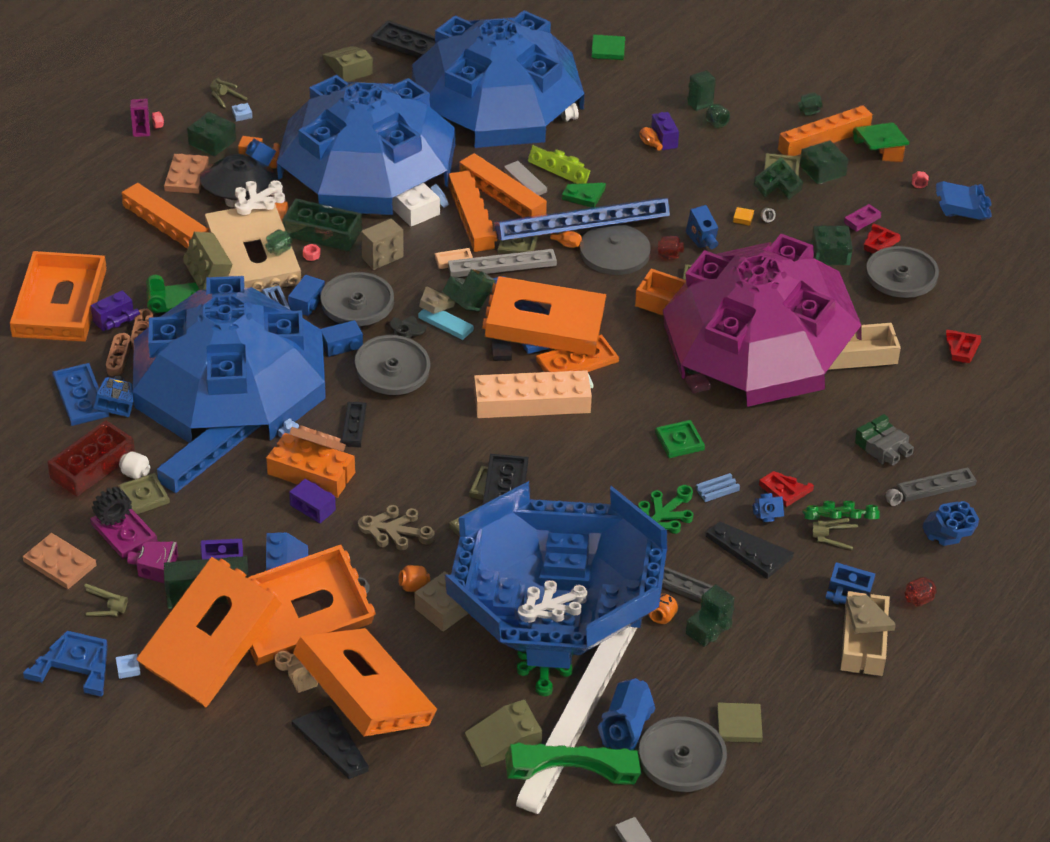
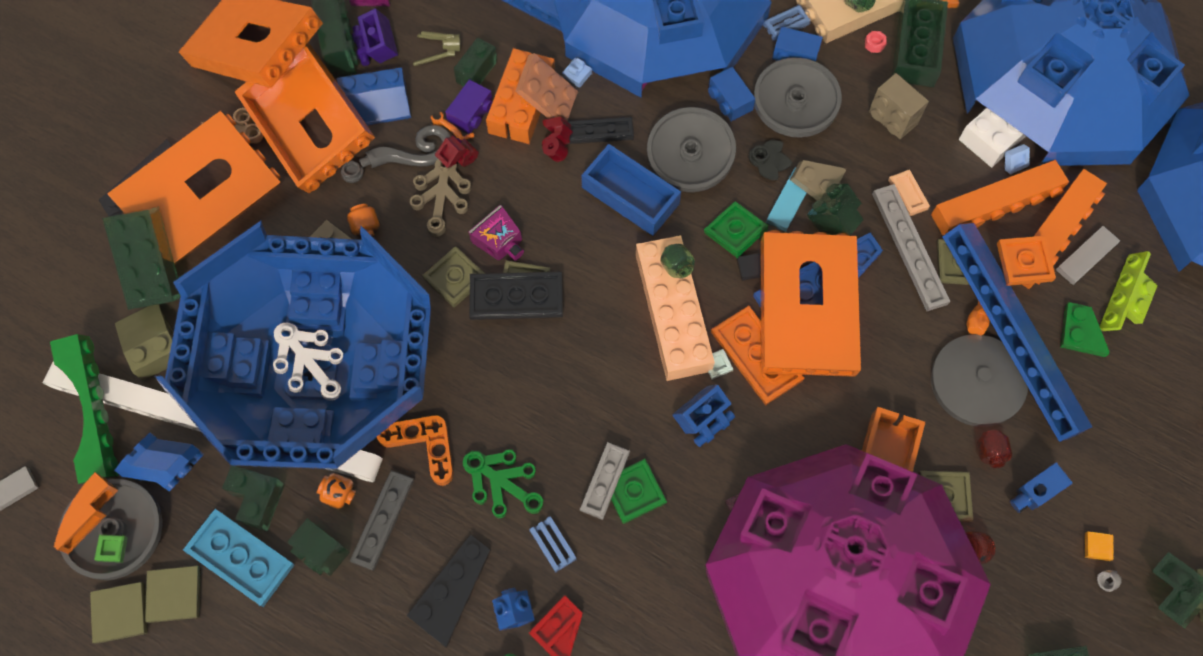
camera: 85 degrees right, 25 degrees up
none -> orange slope [54,472,118,554]
none -> olive tile [90,582,147,644]
none -> bright green tile [94,535,128,563]
none -> clear green brick [102,206,181,310]
none -> dark azure plate [183,509,295,607]
none -> clear green brick [222,465,285,531]
none -> dark grey plant [359,125,452,168]
none -> olive plant [413,31,460,66]
none -> orange piece [431,112,474,140]
none -> dark red leg [435,136,479,168]
none -> clear green brick [454,37,497,86]
none -> magenta torso [468,205,524,260]
none -> dark red leg [542,116,573,162]
none -> light grey tile [580,442,630,520]
none -> blue piece [581,144,681,236]
none -> clear green head [660,244,695,278]
none -> blue brick [672,385,735,447]
none -> green tile [704,201,768,258]
none -> orange plate [997,236,1056,286]

